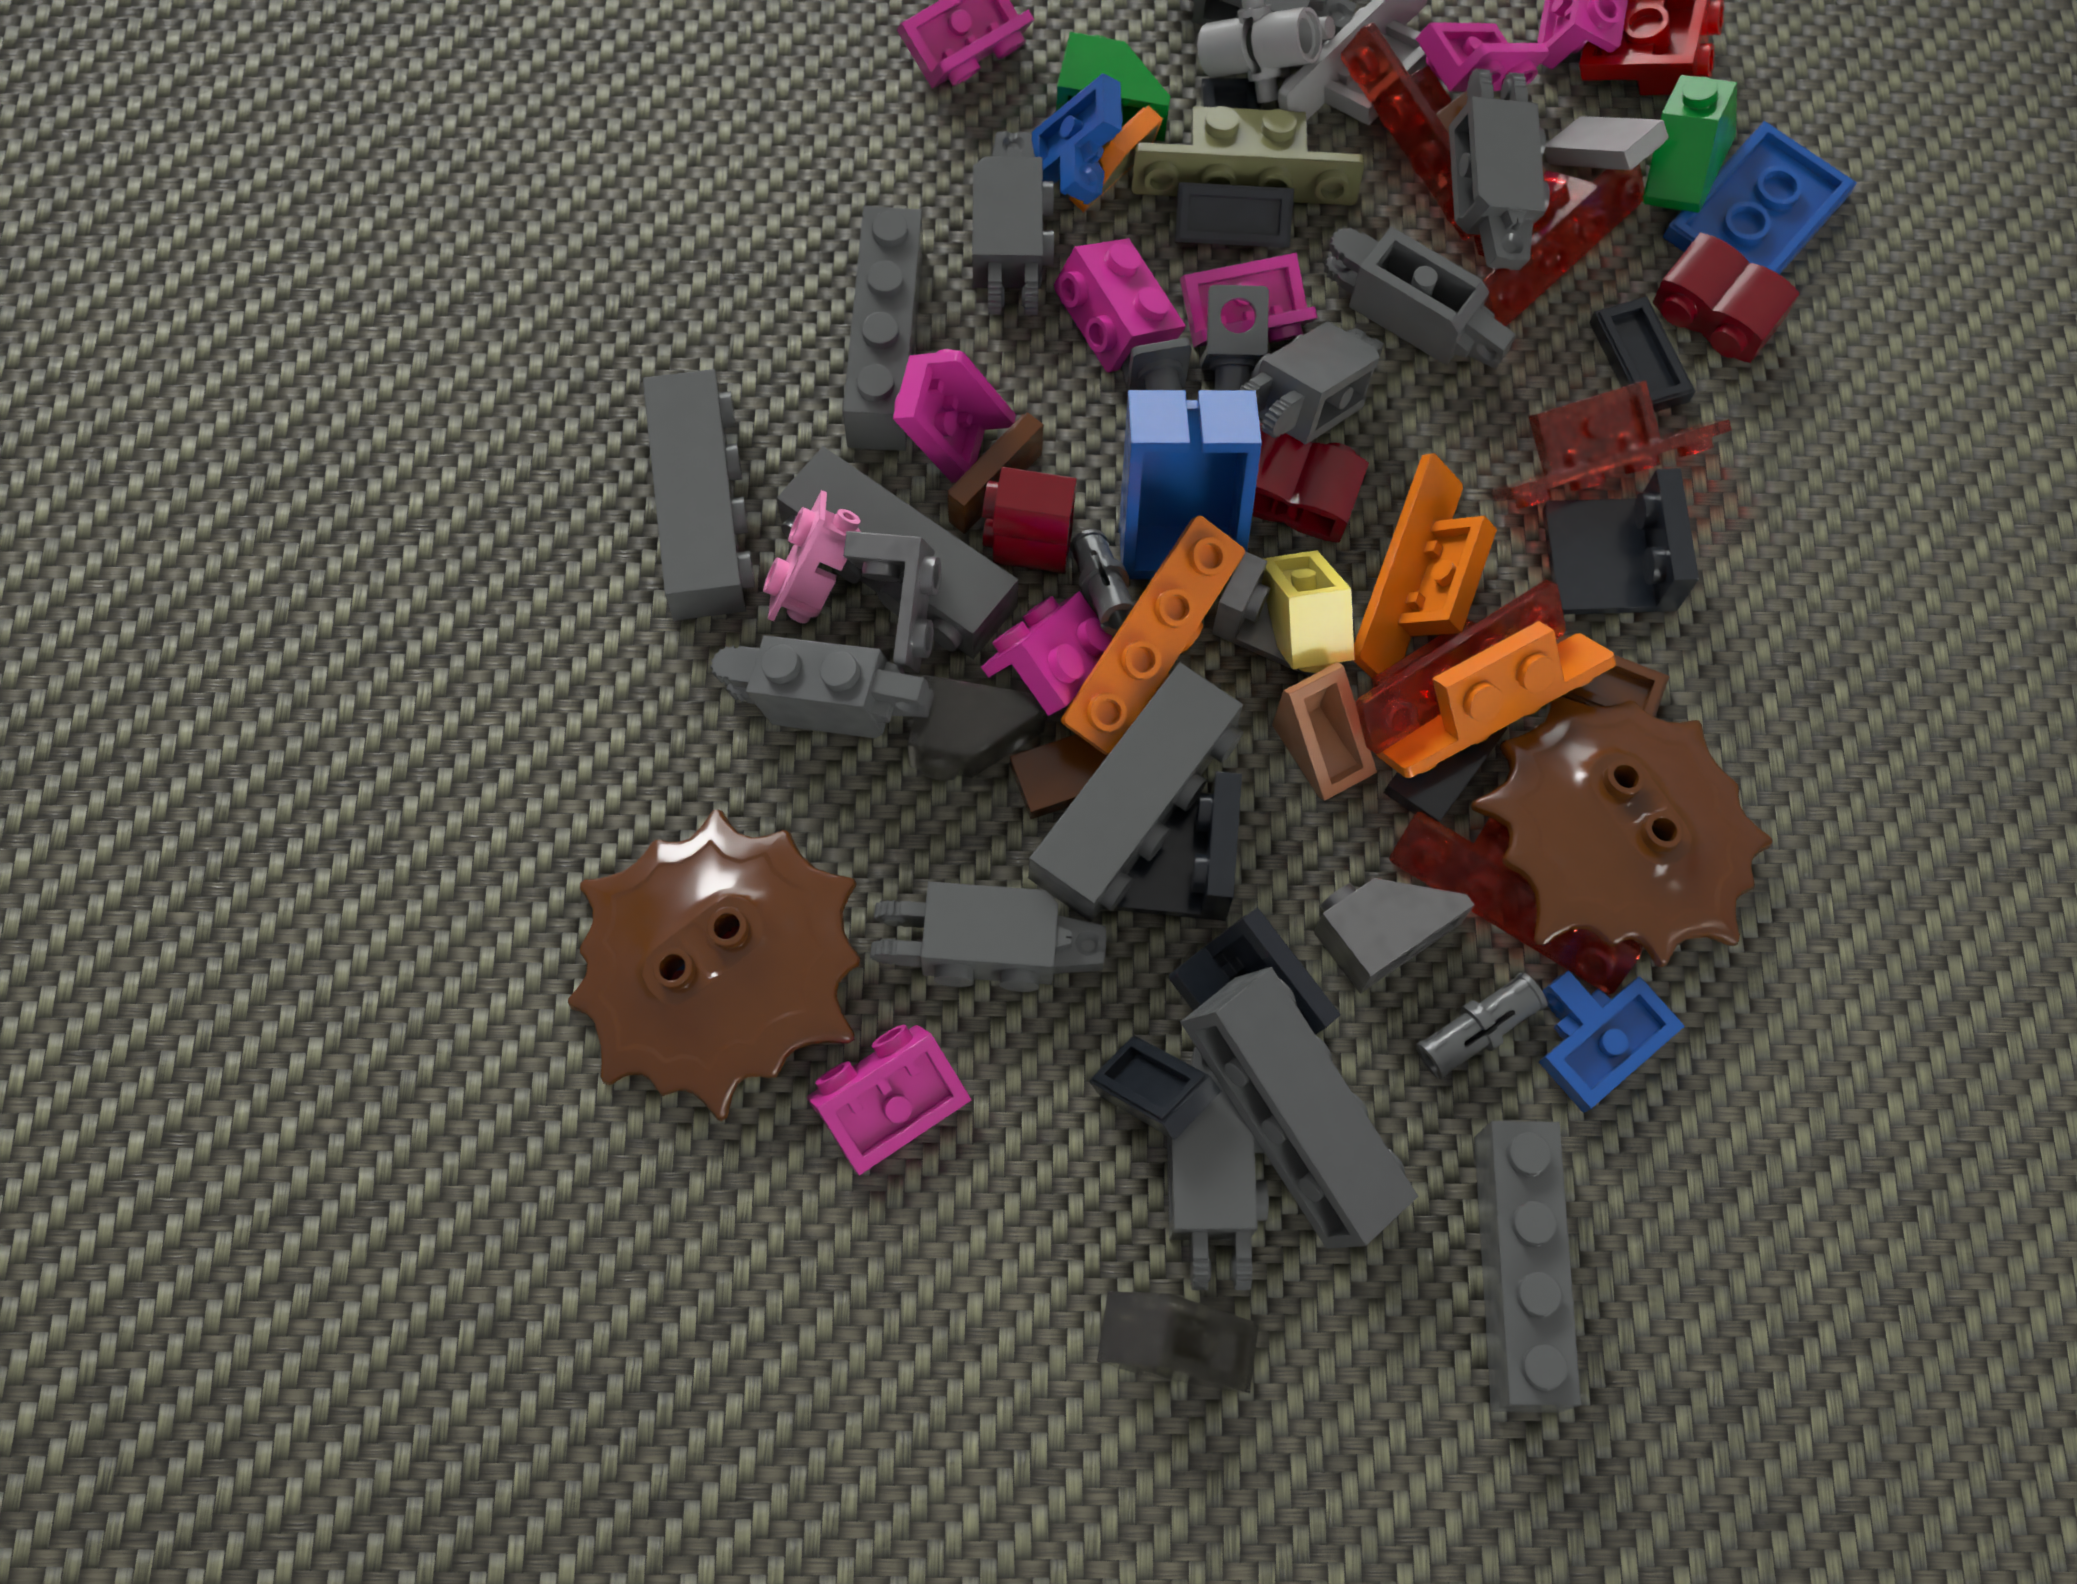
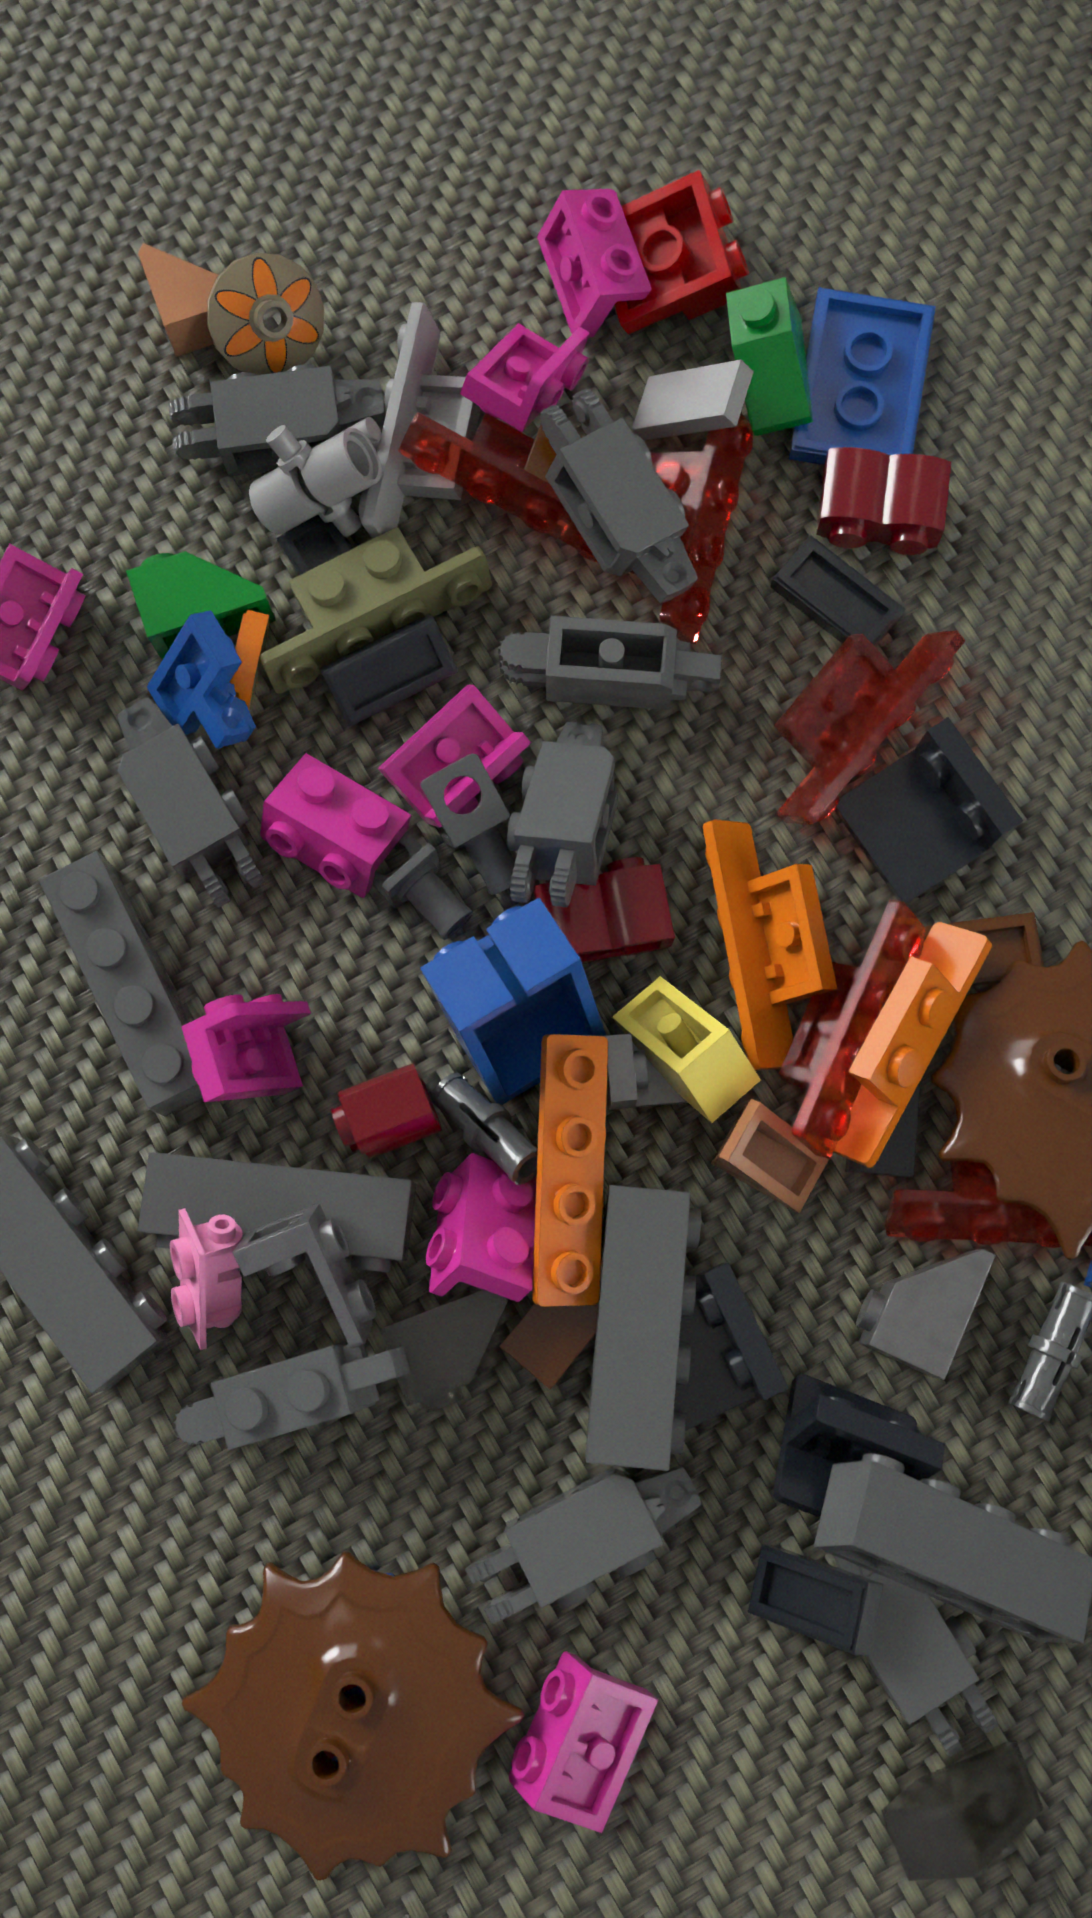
camera: 25 degrees left, 10 degrees up
reddish brown tile [948,412,1044,534] -> none

